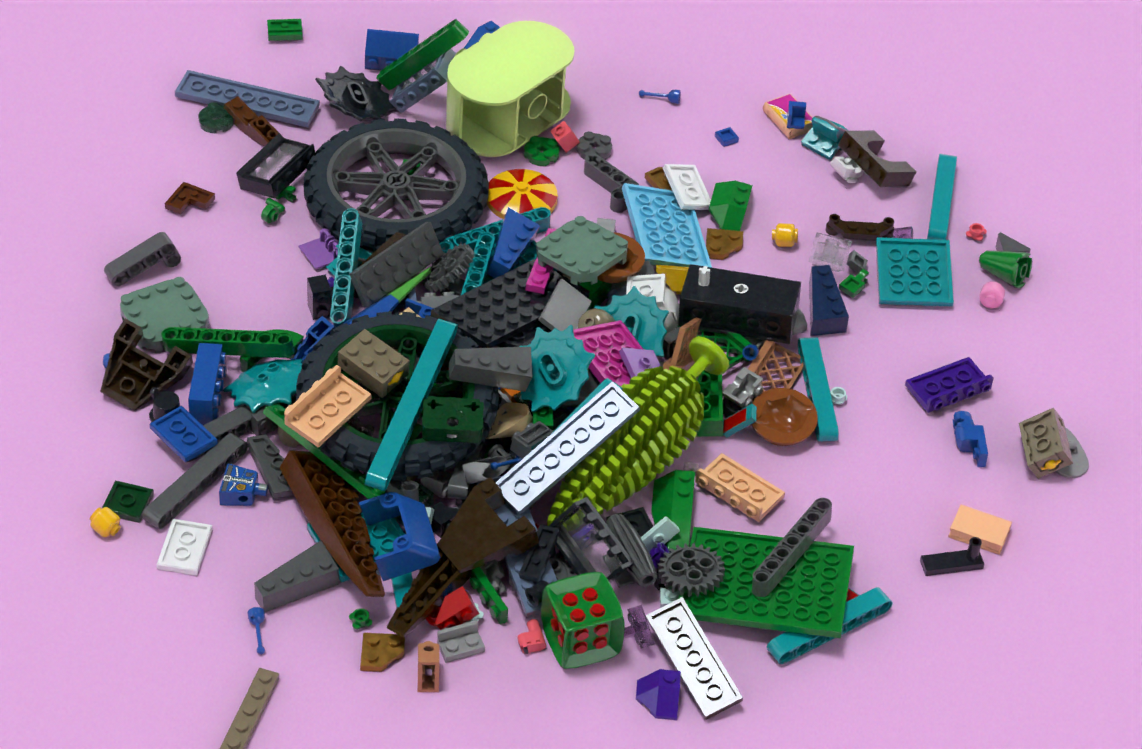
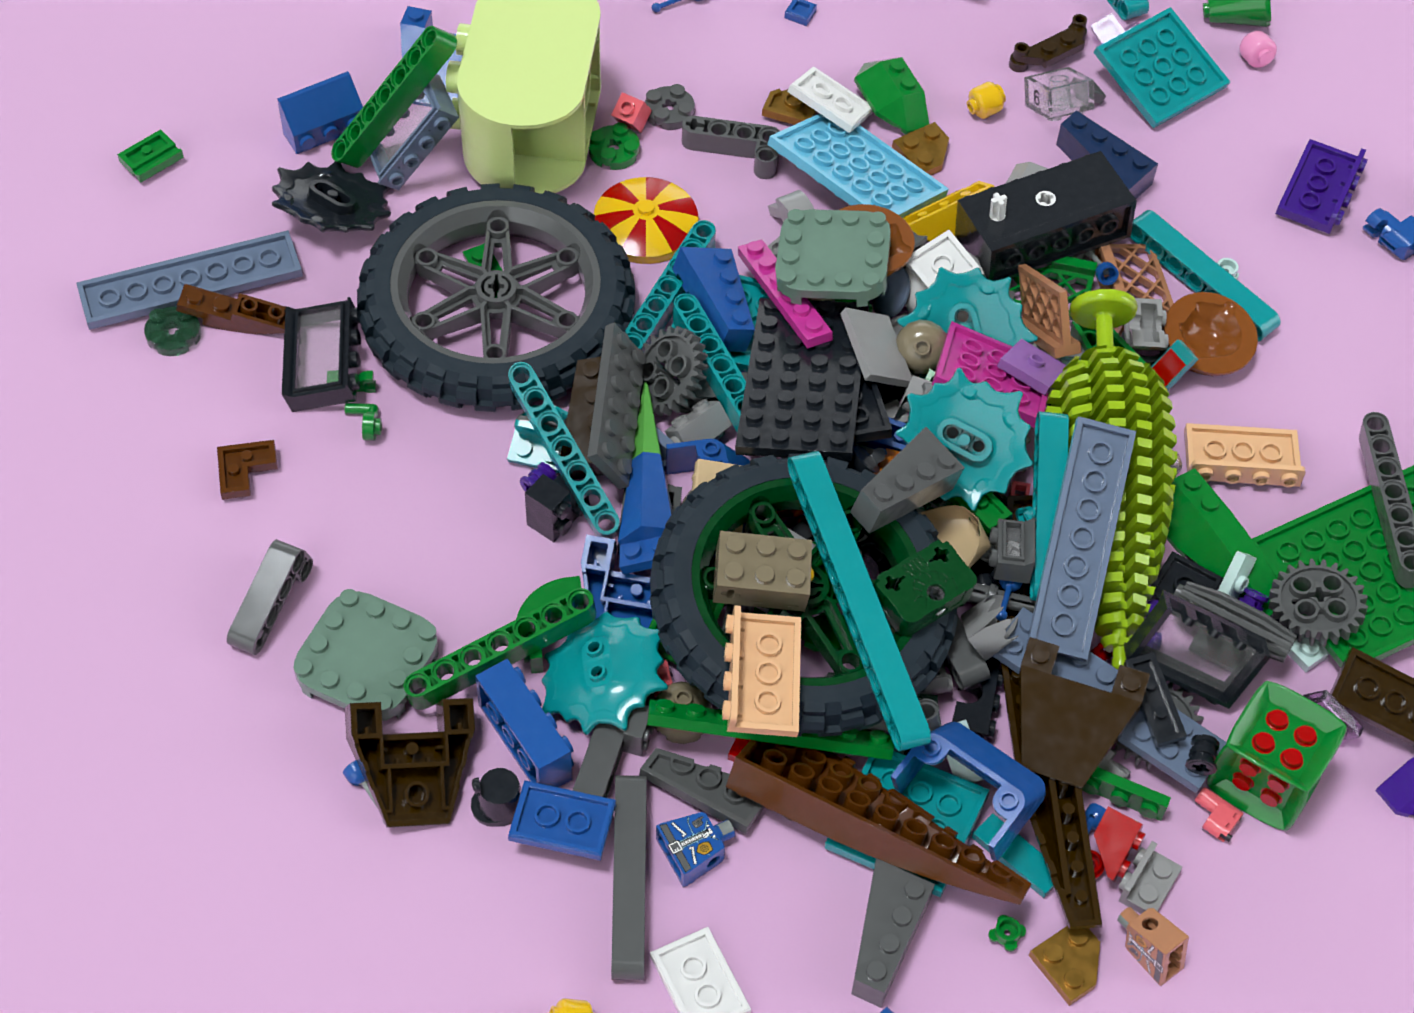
camera: 35 degrees left, 10 degrees up
dark green tile [102,480,154,523] -> none
medium lavender hinge [298,228,339,270] -> none
green plate [839,269,869,298] -> none

